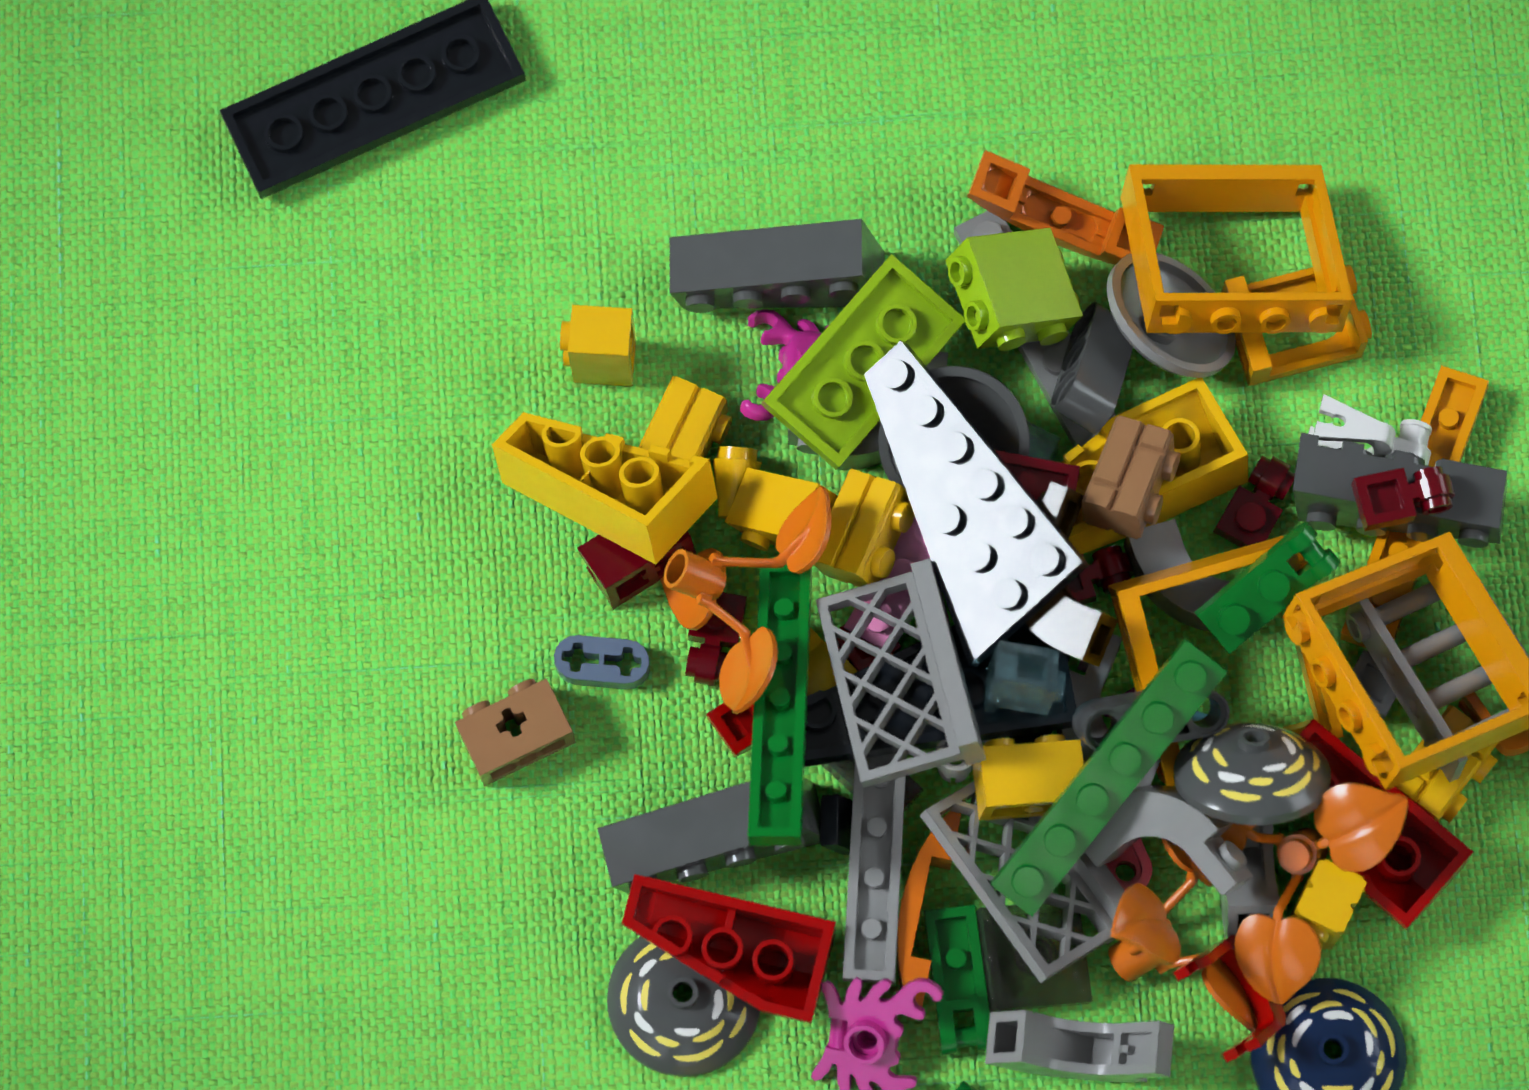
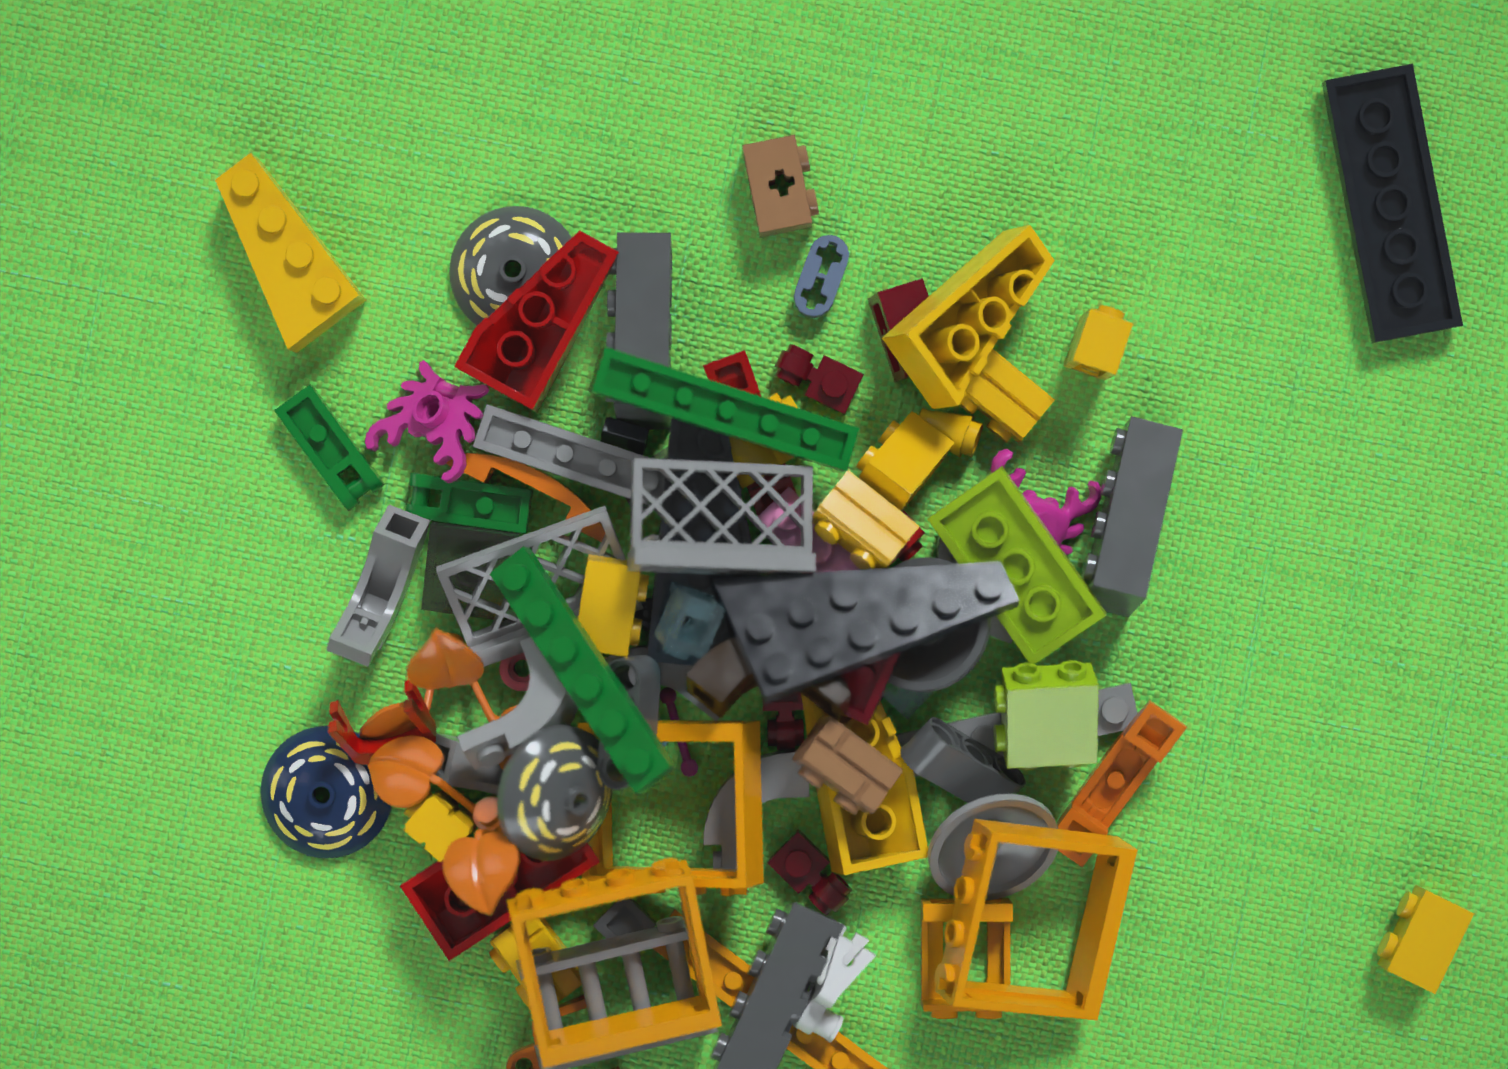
camera: 105 degrees right, 15 degrees up
orange plant [660,485,832,714] -> none
green plate [1194,522,1340,654] -> none
dark red plate [1351,466,1455,532] -> none

